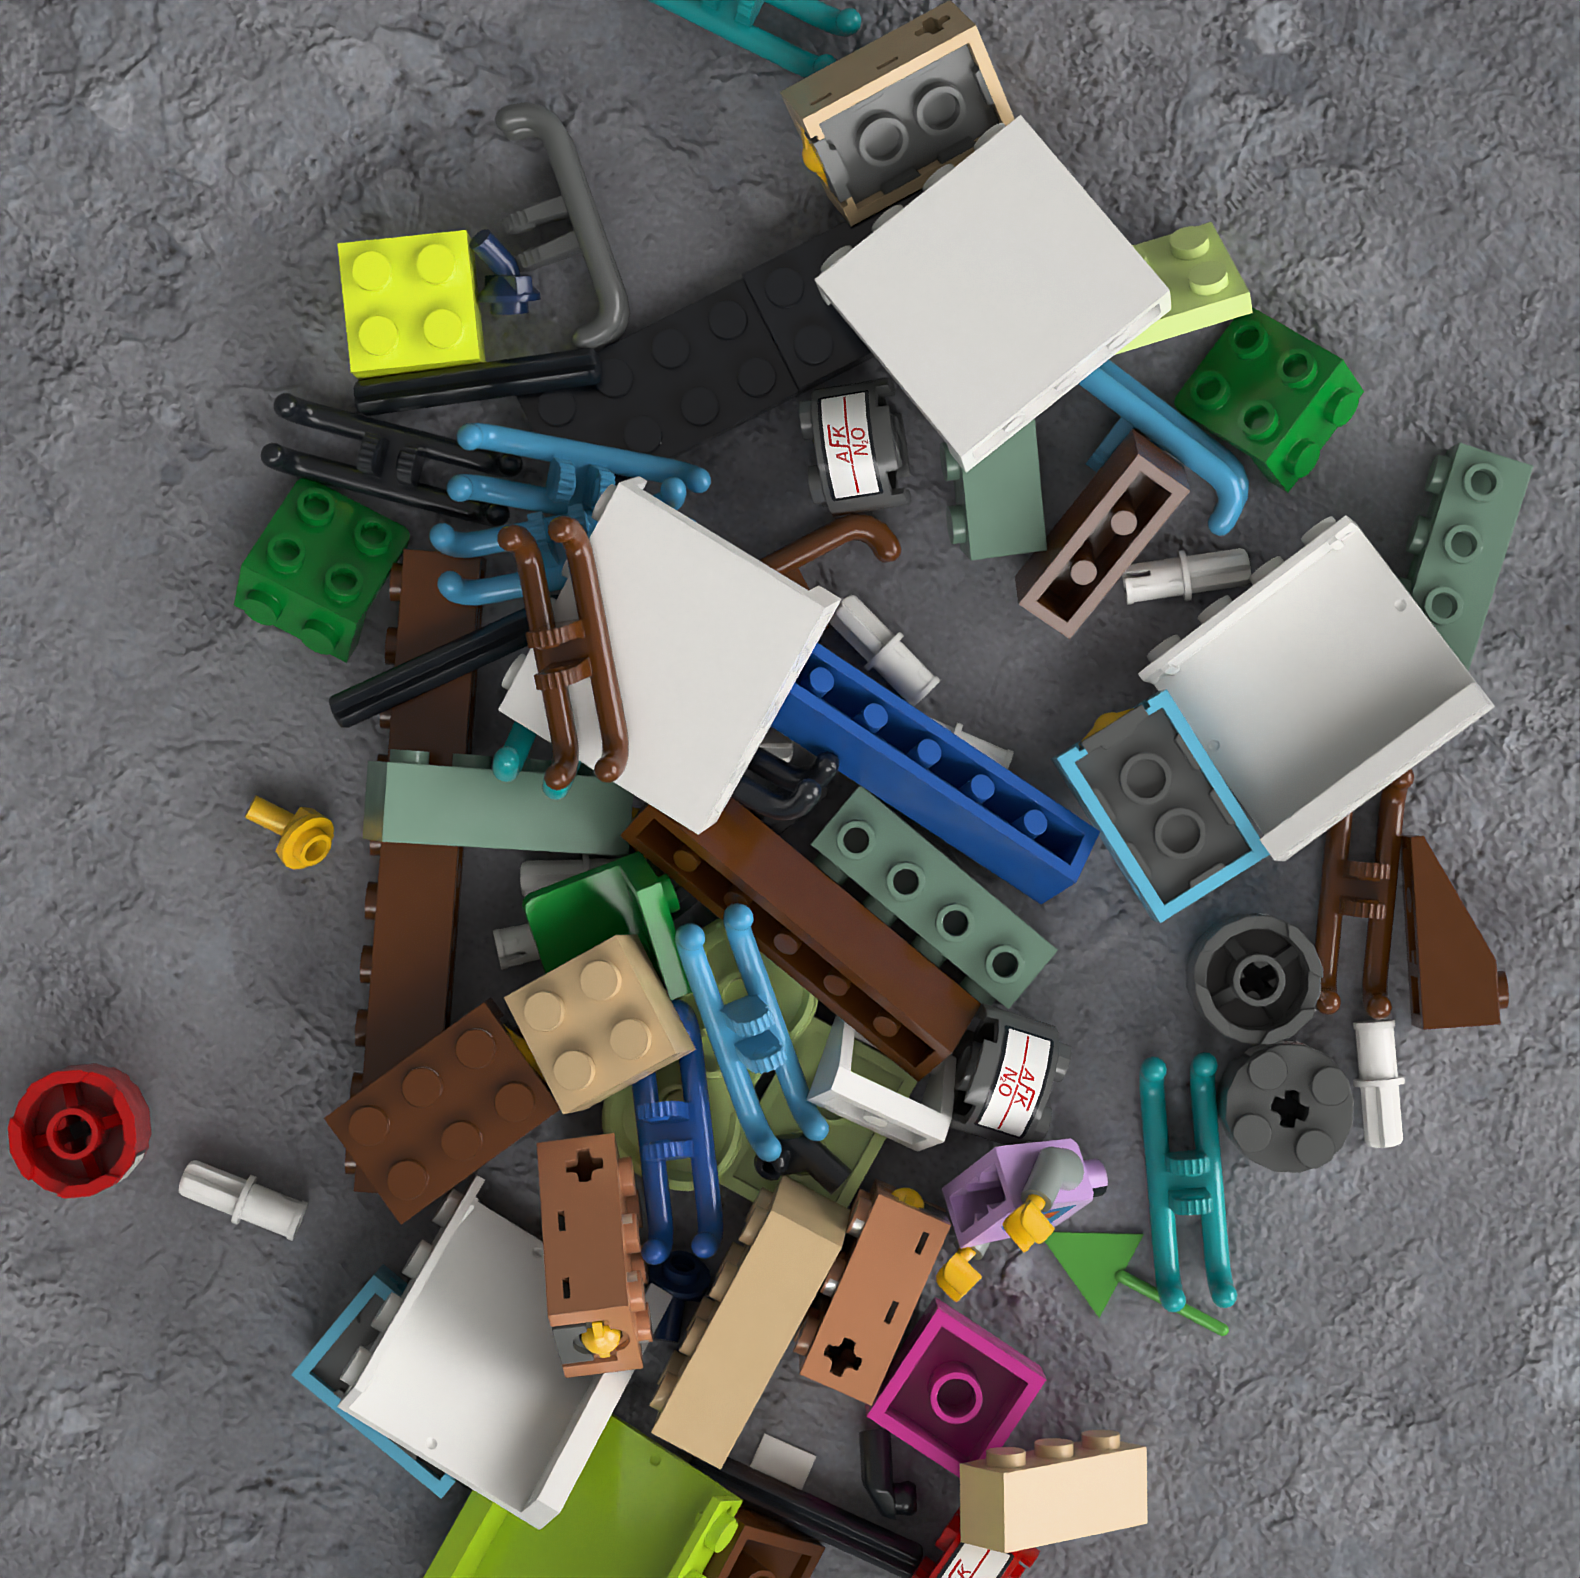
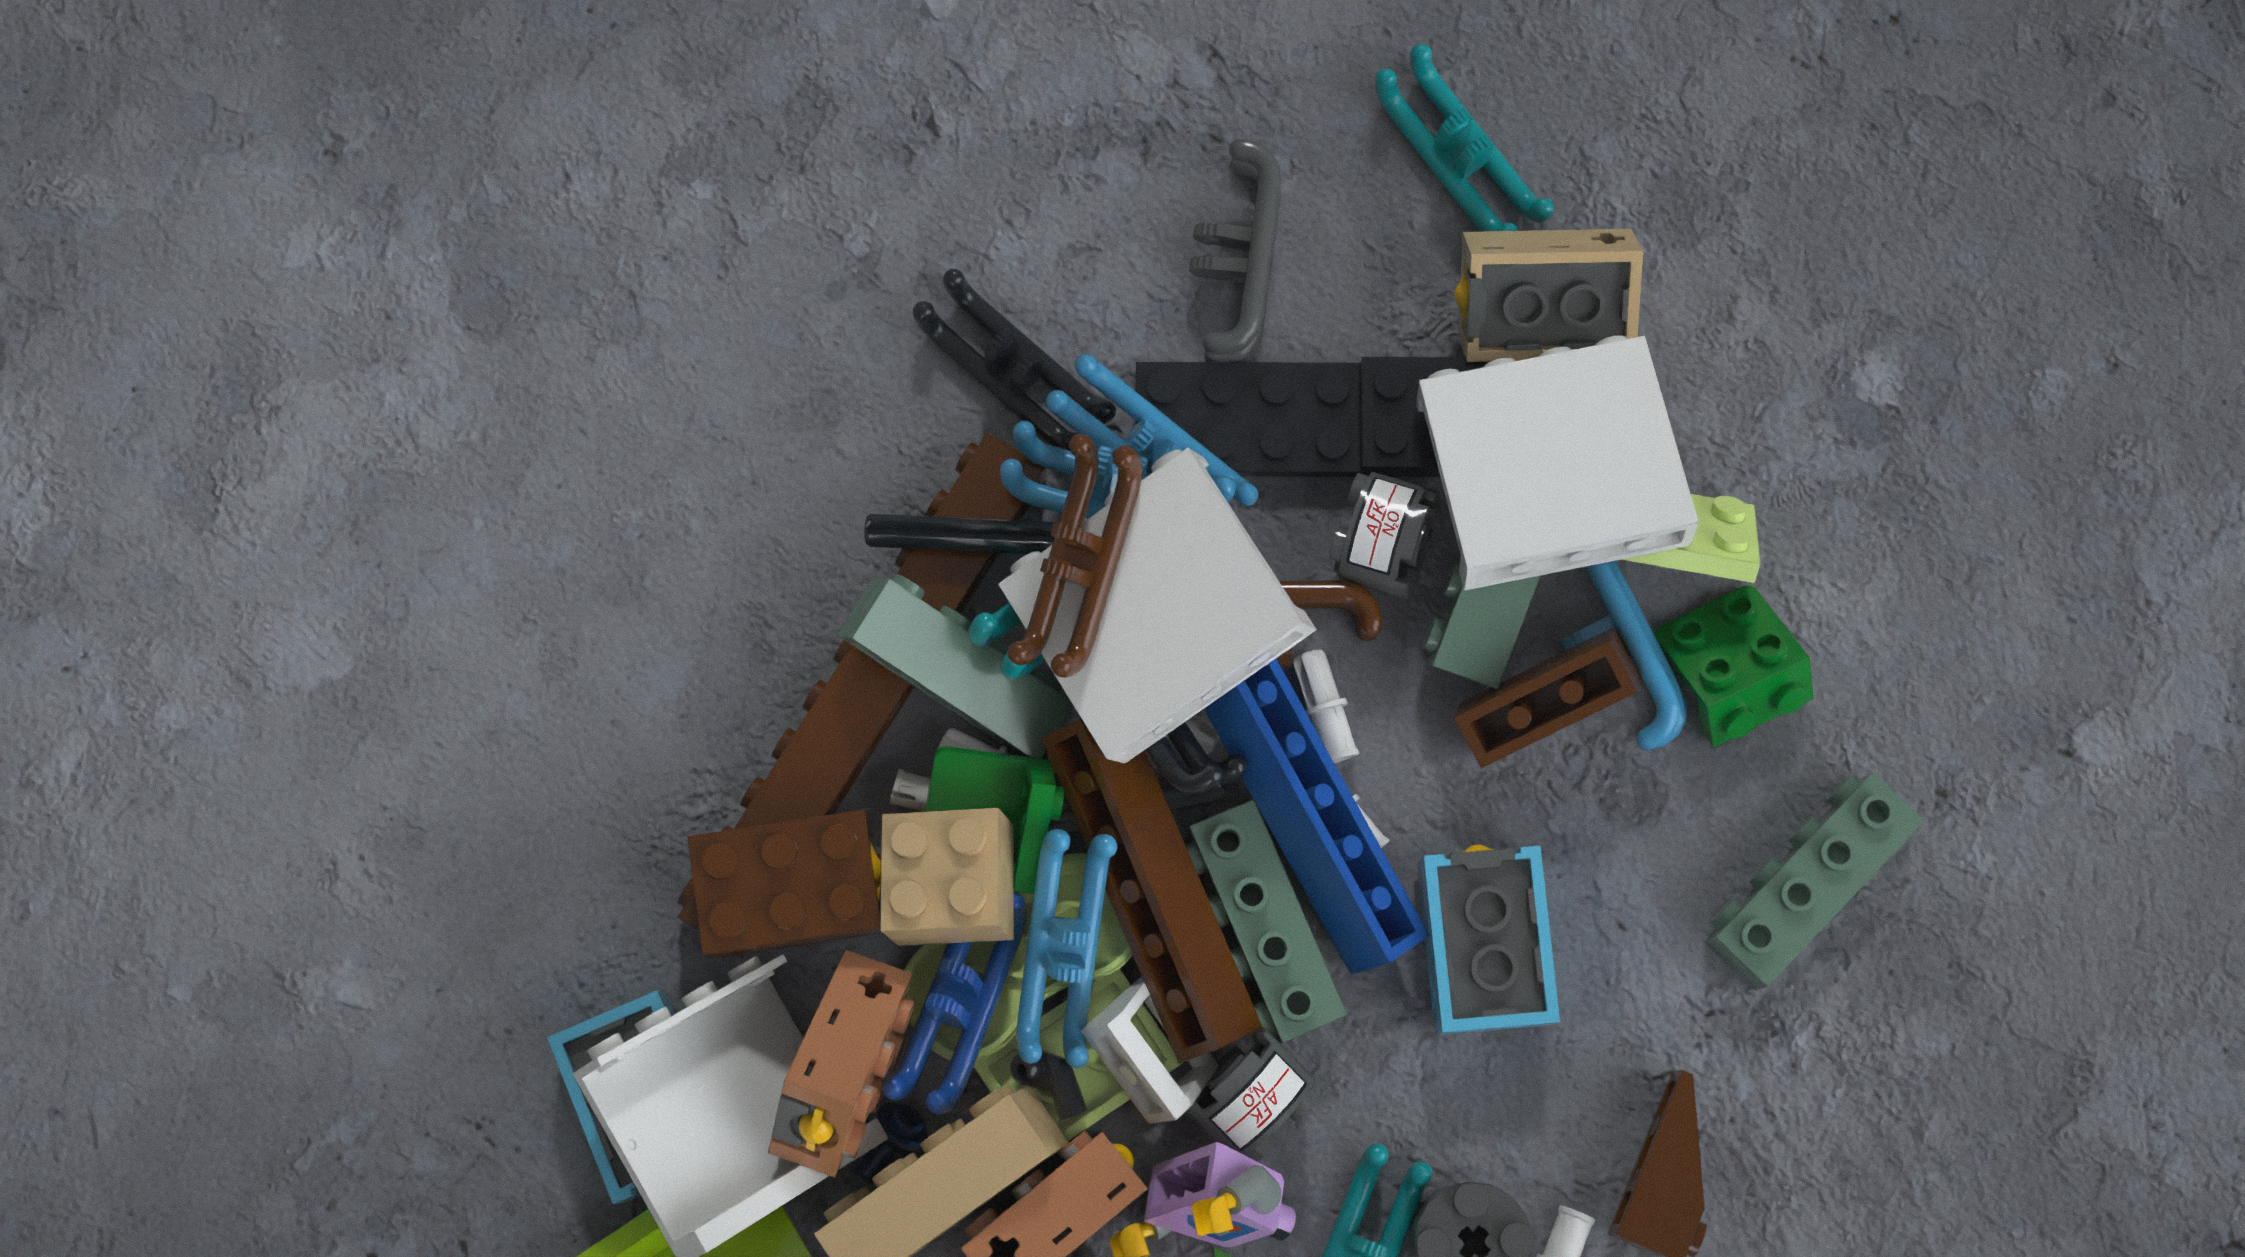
camera: 25 degrees right, 10 degrees down
red brick [8,1063,151,1199] -> none
white axle [179,1160,308,1241] -> none
green bracket [234,478,410,663] -> none
yellow plate [244,795,334,870] -> none
neon yellow brick [337,230,486,380] -> none
black axle [354,348,602,416] -> none
dark blue plate [469,229,541,315] -> none
white axle [1122,548,1251,605] -> none
white panel [1138,515,1495,861] -> none
dark grey brick [1185,913,1323,1044] -> none
reddish brown piece [1314,769,1414,1020] -> none

